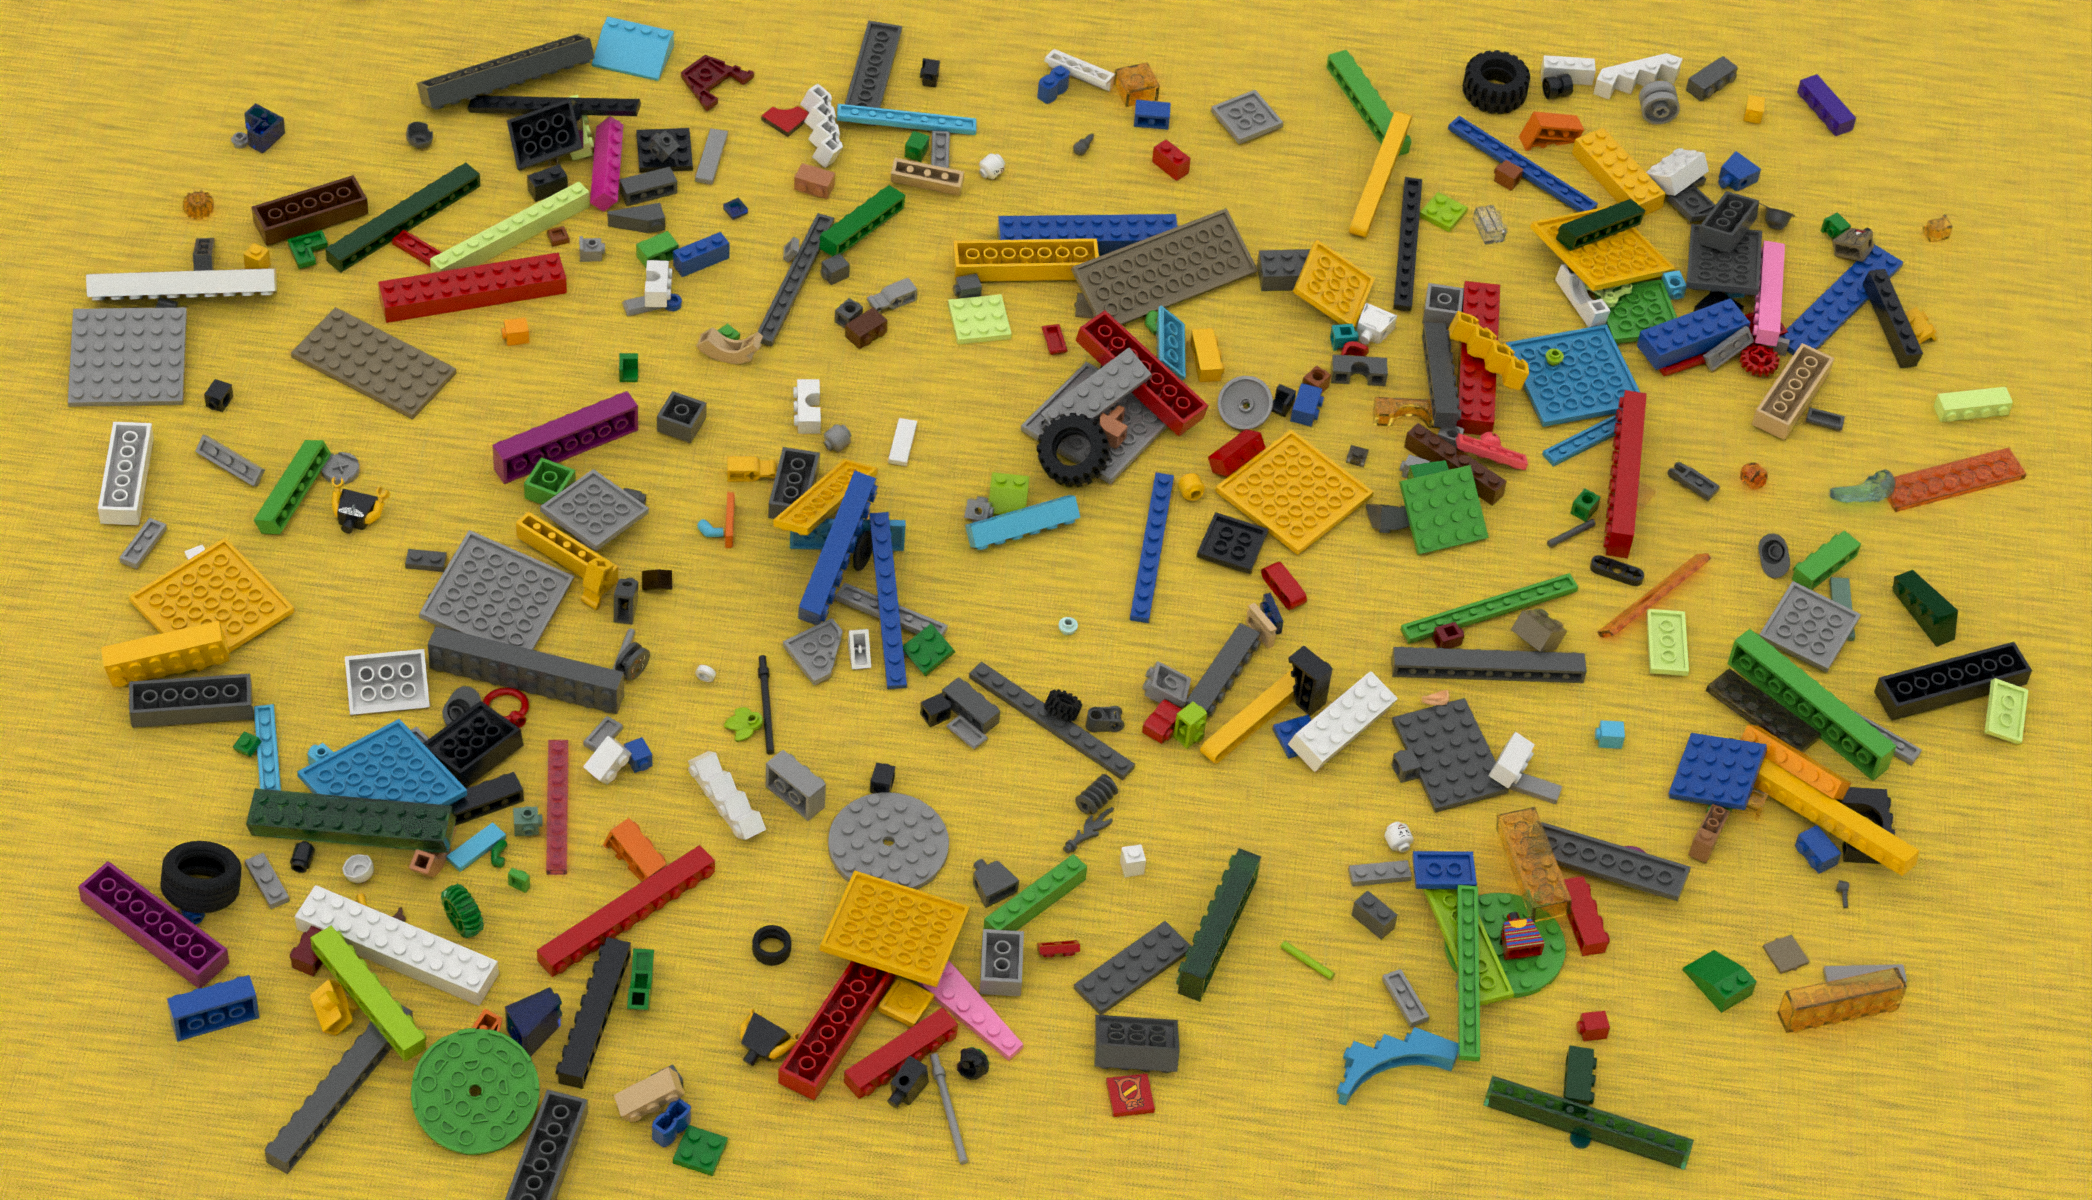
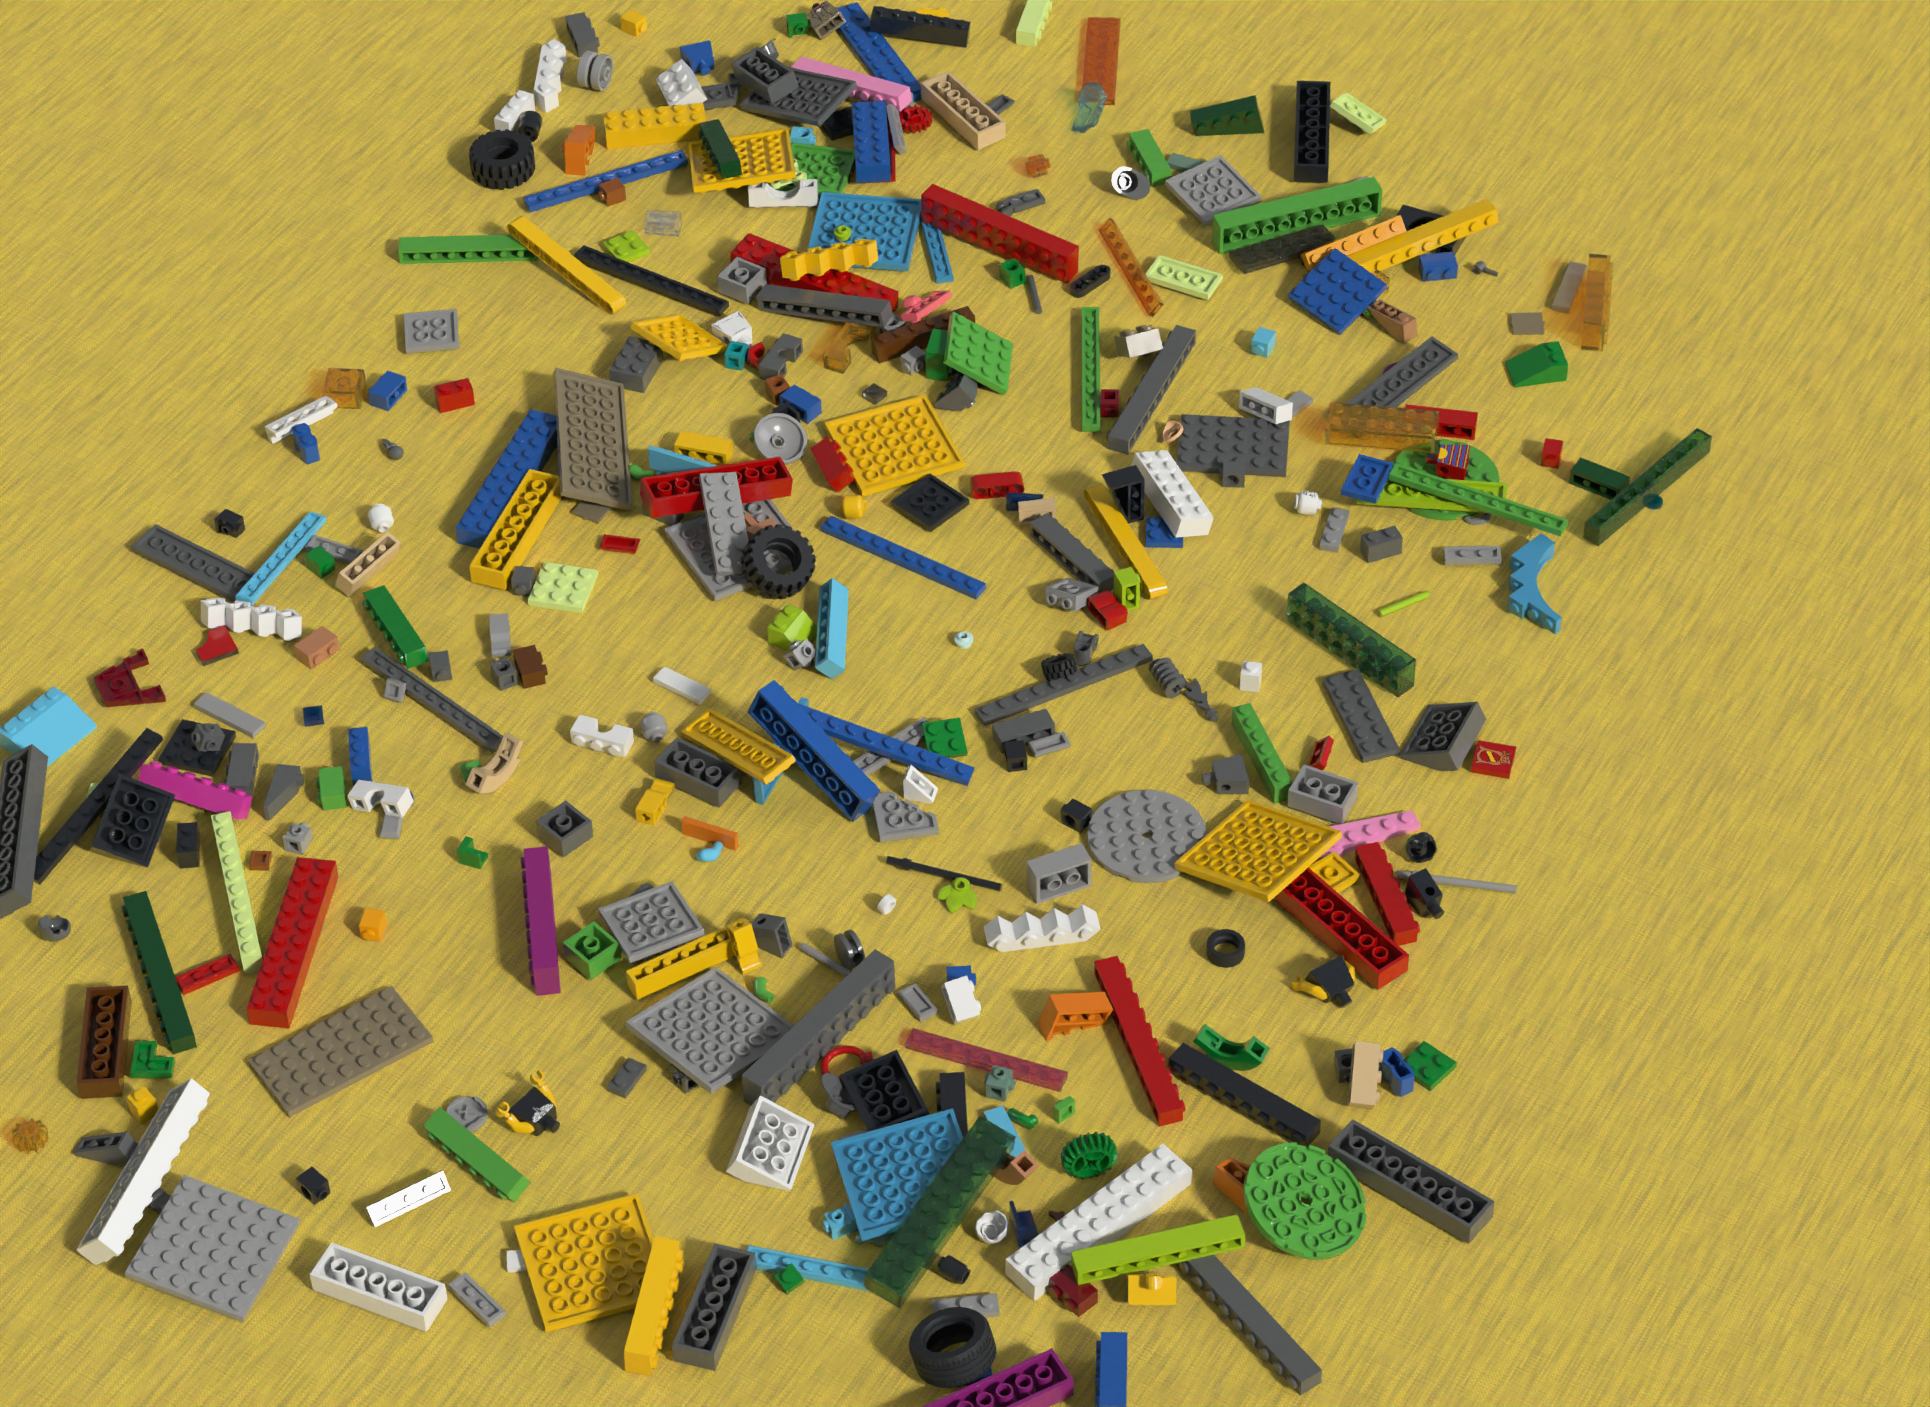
camera: 60 degrees left, 5 degrees down
clear blue slope [505,987,562,1057] -> none
dark brown panel [642,569,672,590] -> none
none -> bright green arm [753,977,775,1003]
none -> clear blue panel [1009,1201,1039,1247]

